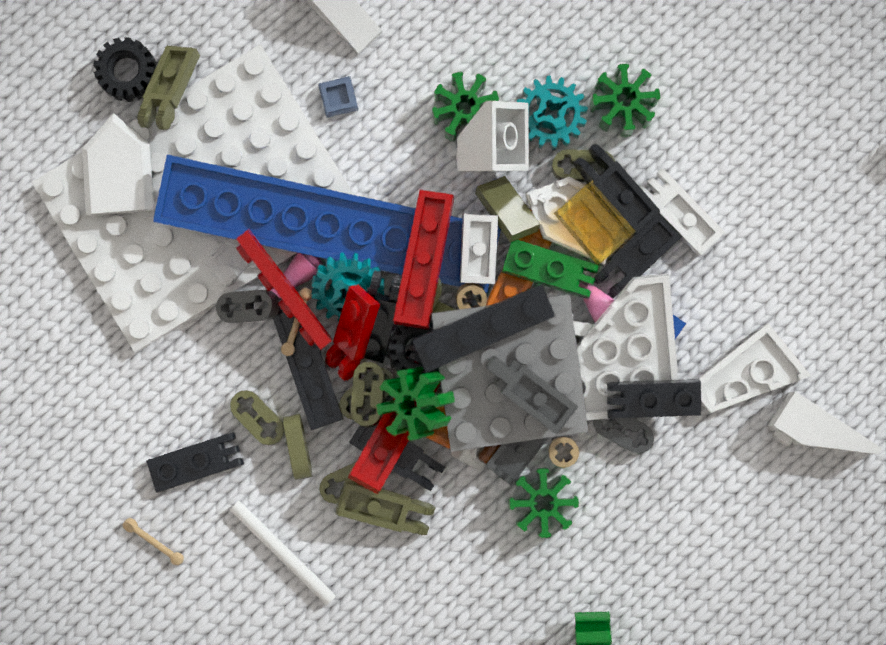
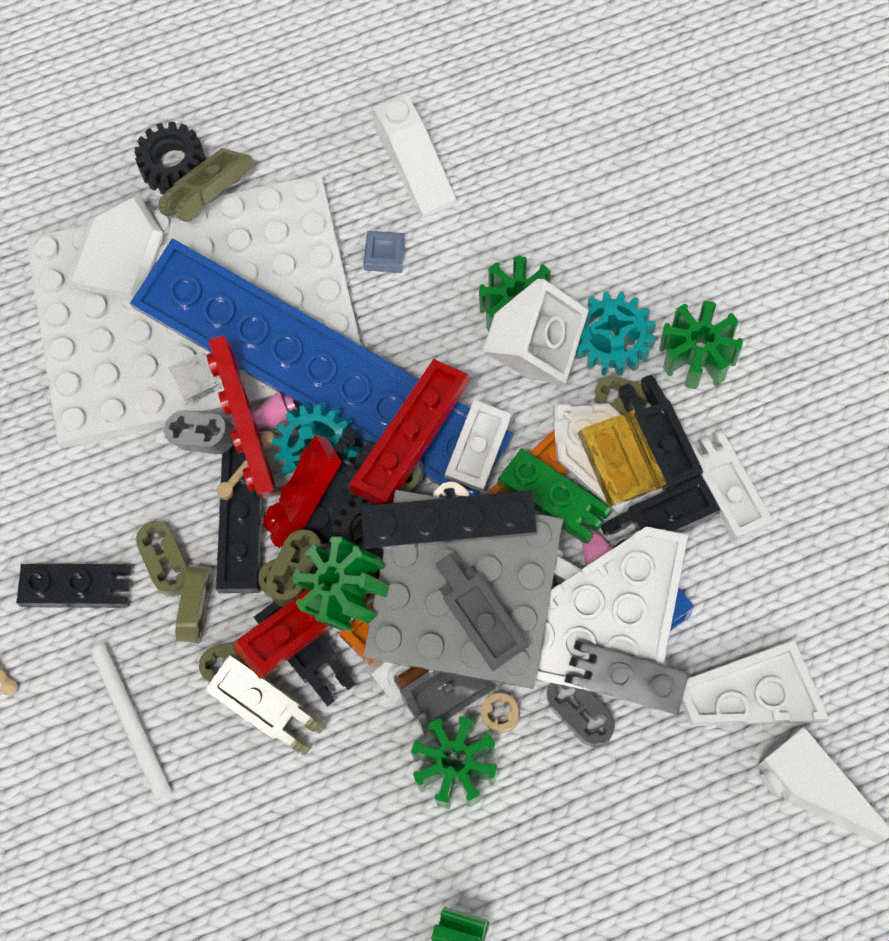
camera: 25 degrees right, 15 degrees down
olive tile [475,176,540,242] -> none

